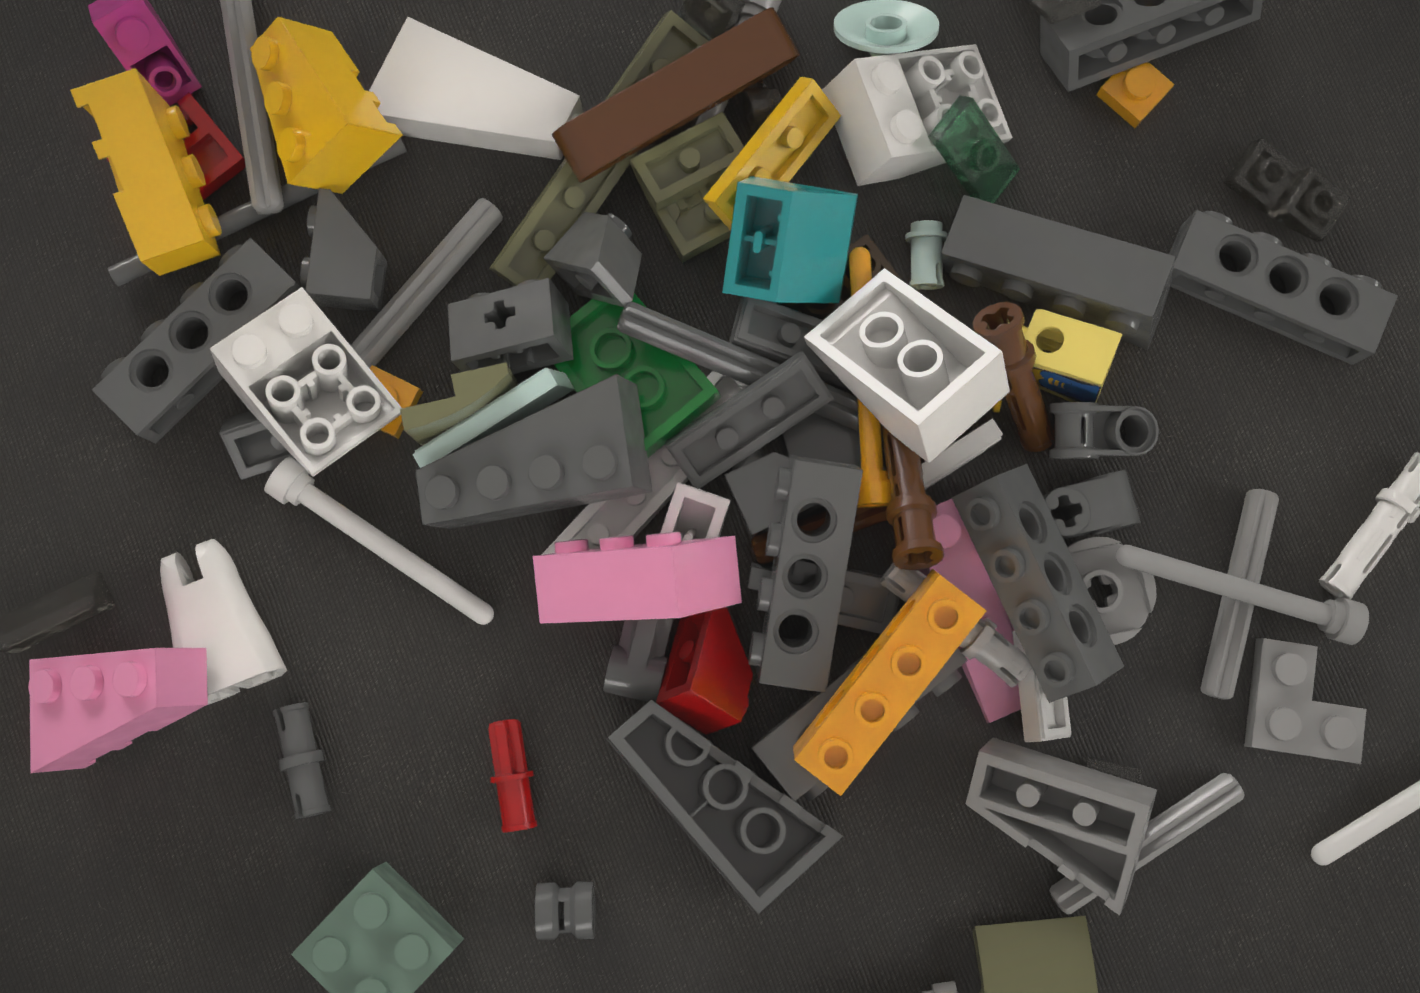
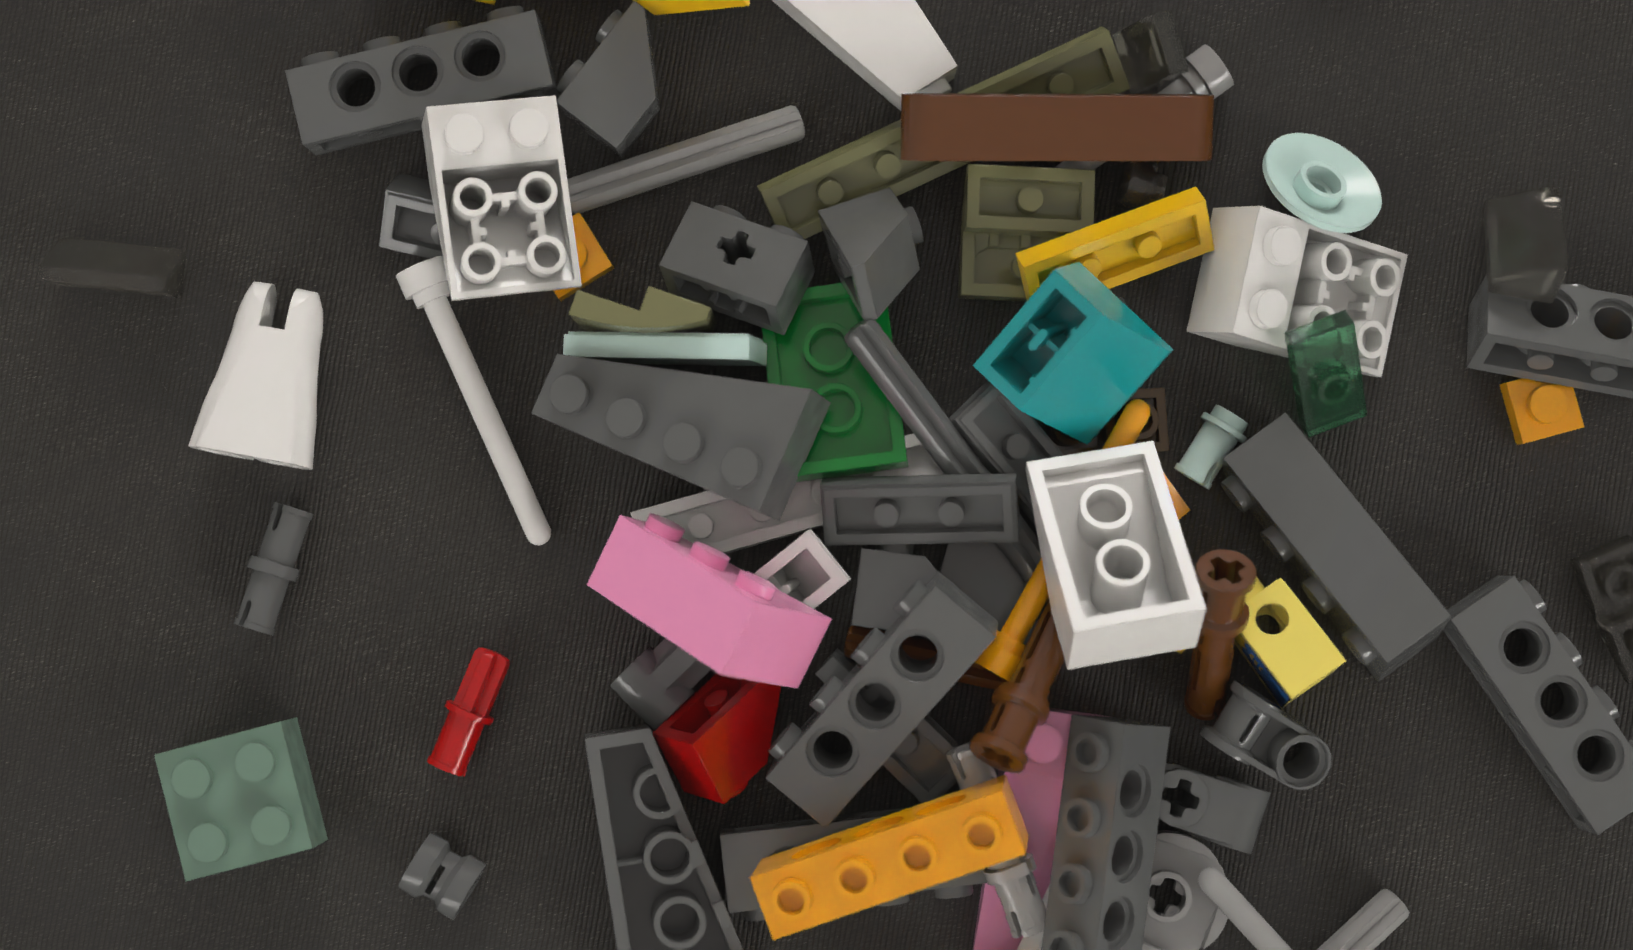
camera: 35 degrees right, 5 degrees up
bright pink wedge [28,648,208,773] -> none
white plate [922,418,1003,489] -> none

